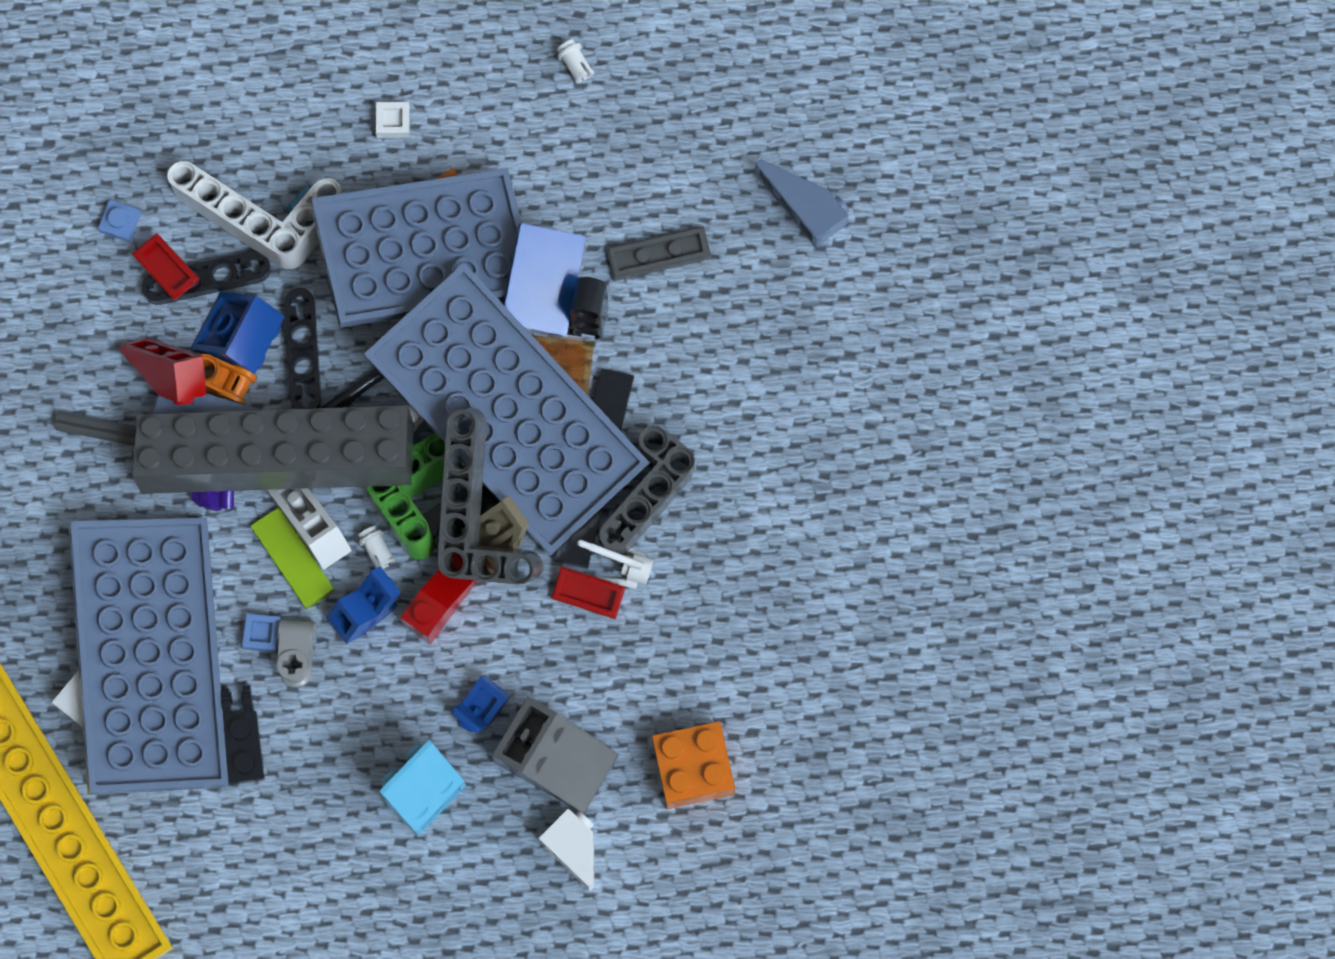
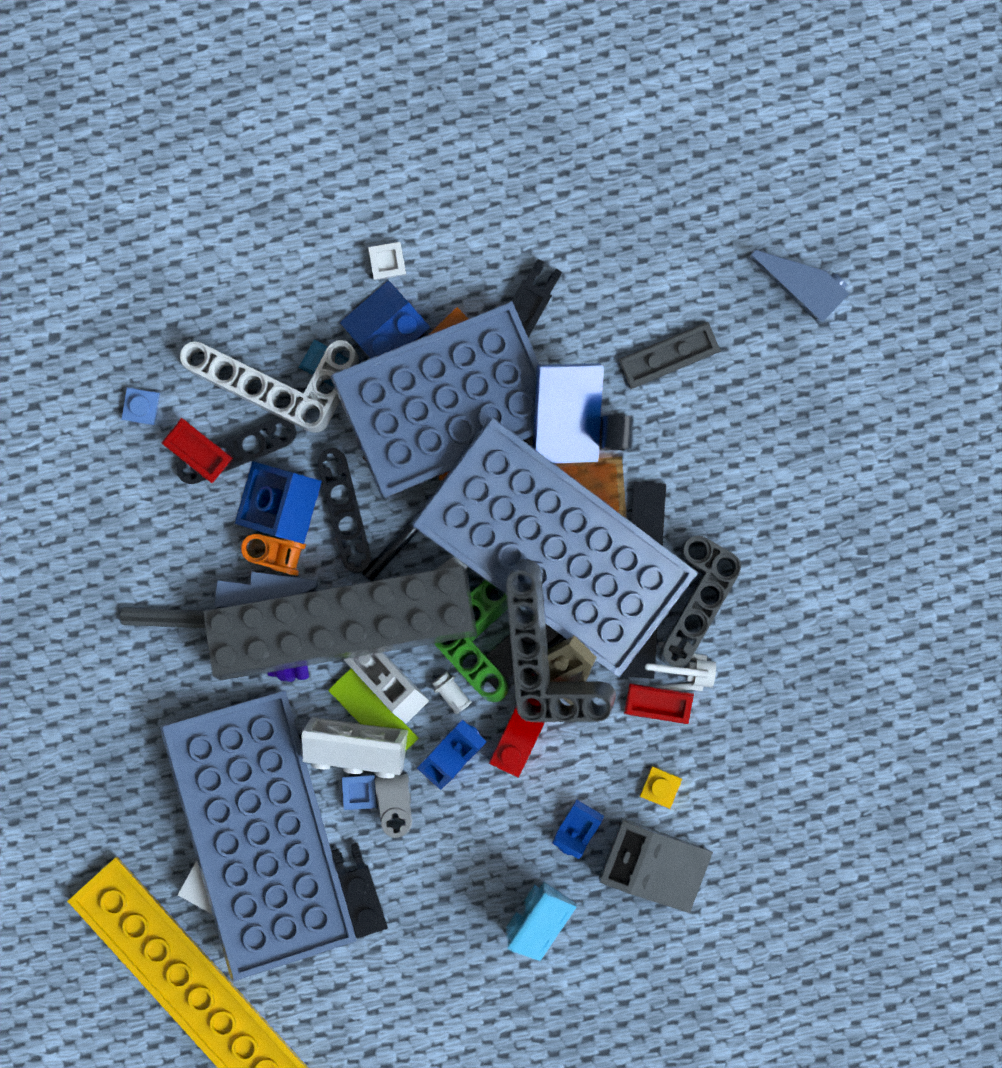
camera: 10 degrees left, 15 degrees up
red slope [120,338,206,405] -> none
white slope [539,809,595,891] -> none
white pin [557,39,595,84] -> none
orange brick [652,721,735,810] -> none
none -> white slope [302,717,408,778]
none -> blue slope [339,280,431,359]
none -> black hinge [511,259,562,339]
none -> yellow plate [640,766,682,809]

